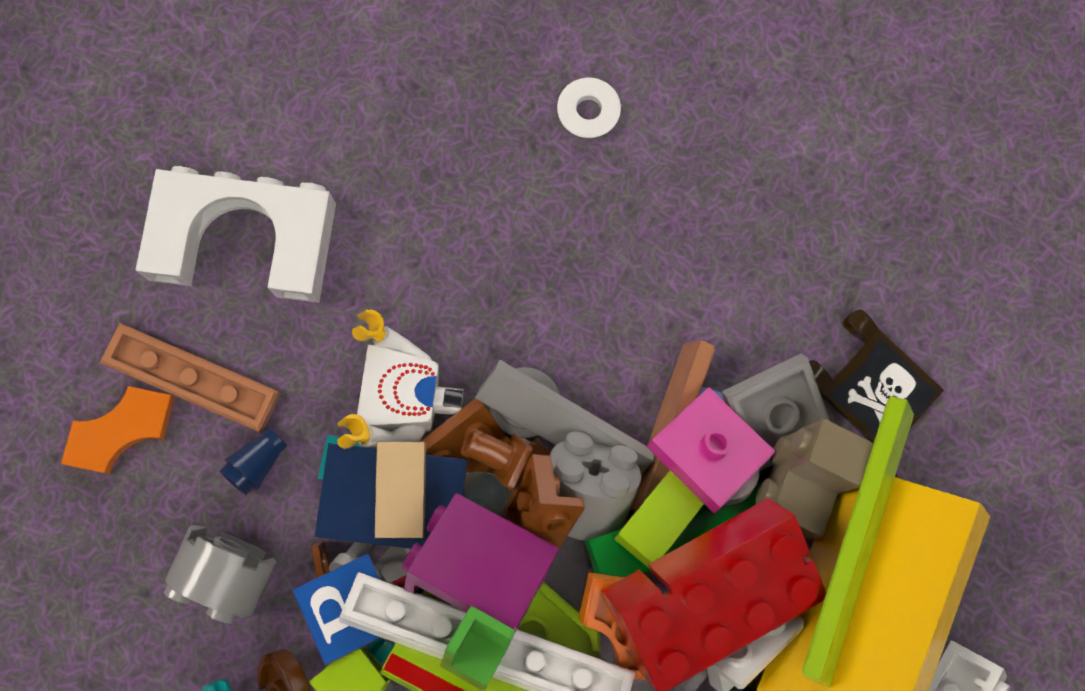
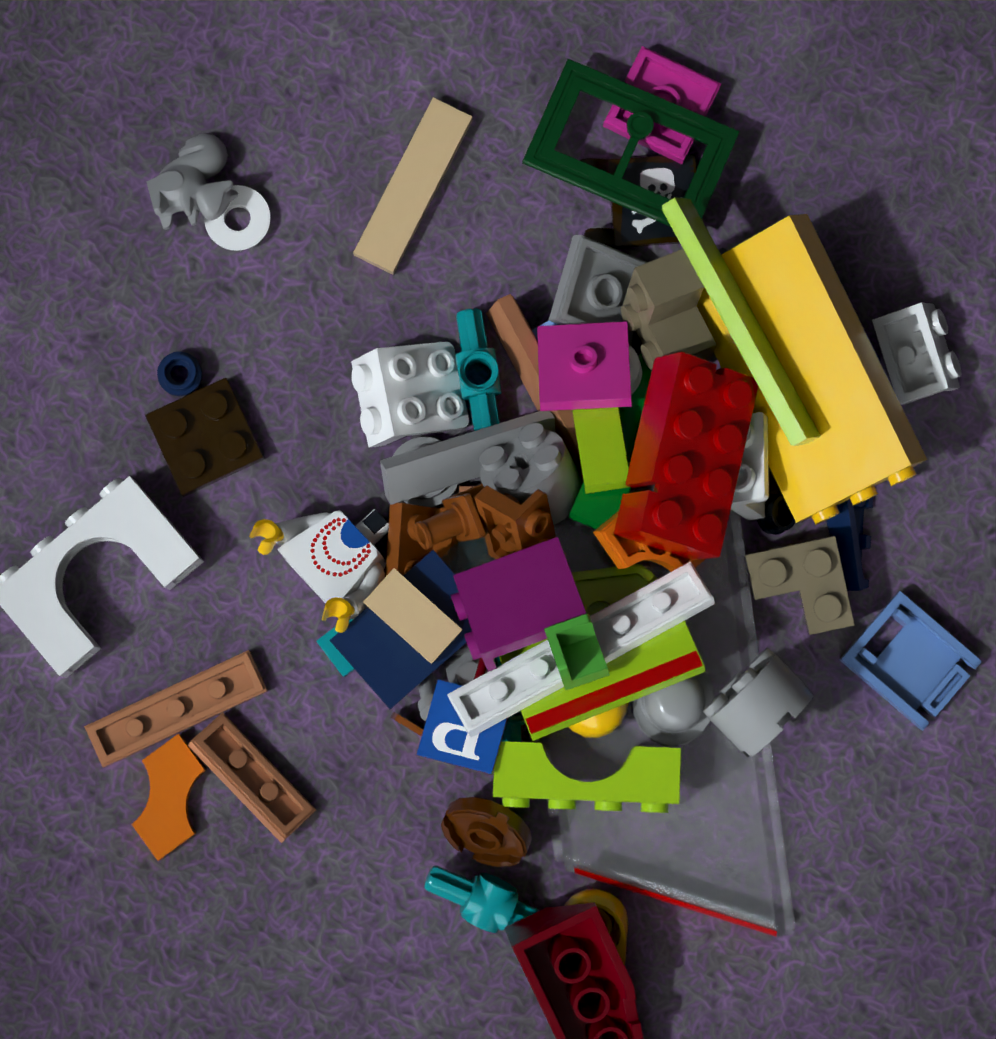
camera: 45 degrees left, 5 degrees up
light grey brick [164,525,276,624] -> none
dark blue cone [219,428,287,496] -> none
none -> dark brown plate [145,378,264,497]
none -> light grey animal [146,133,238,230]
none -> dark blue plate [157,352,202,397]
none -> nougat tile [188,712,316,843]
none -> white bracket [351,342,469,448]
none -> tan tile [353,97,473,275]
none -> teal axle [455,308,502,431]
none -> dark green door [522,59,740,227]
none -> dark pink plate [603,46,721,164]

